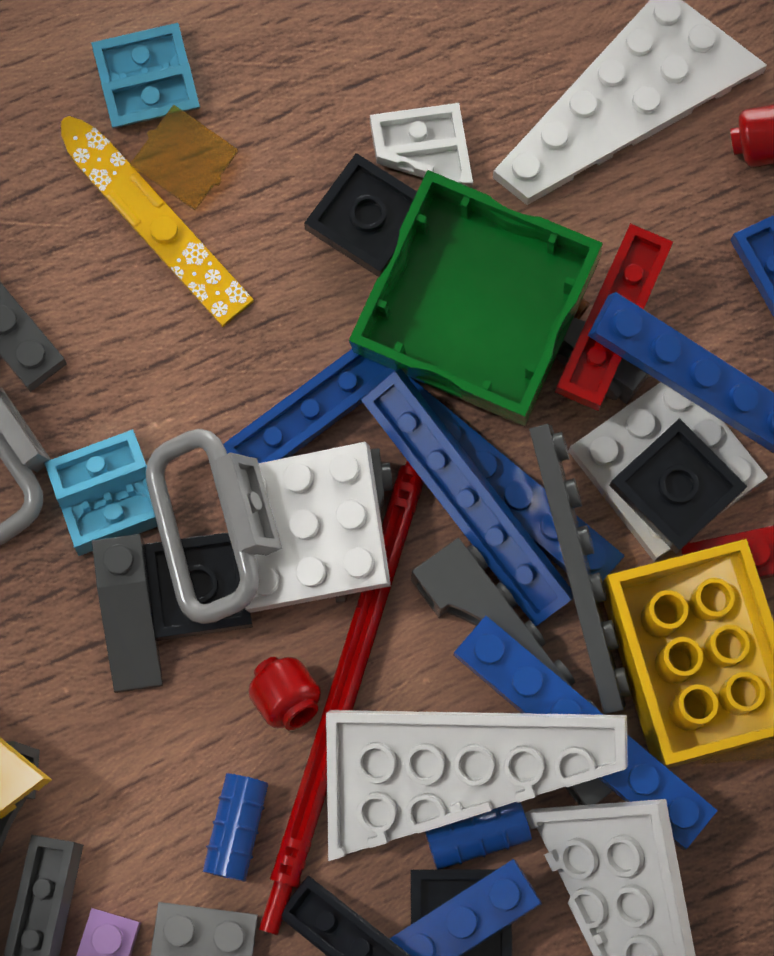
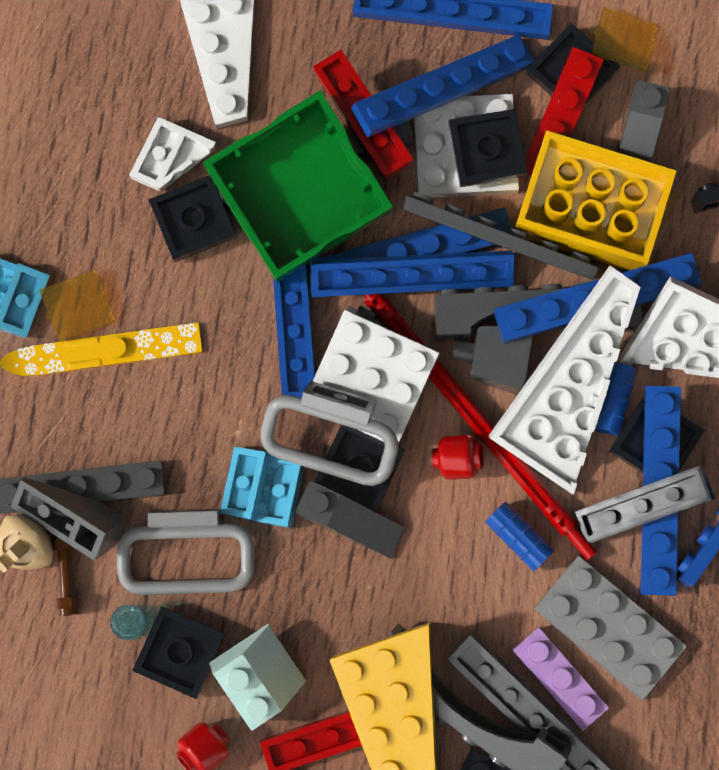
camera: 50 degrees left, 5 degrees up
none -> dark grey torso [452,326,532,395]

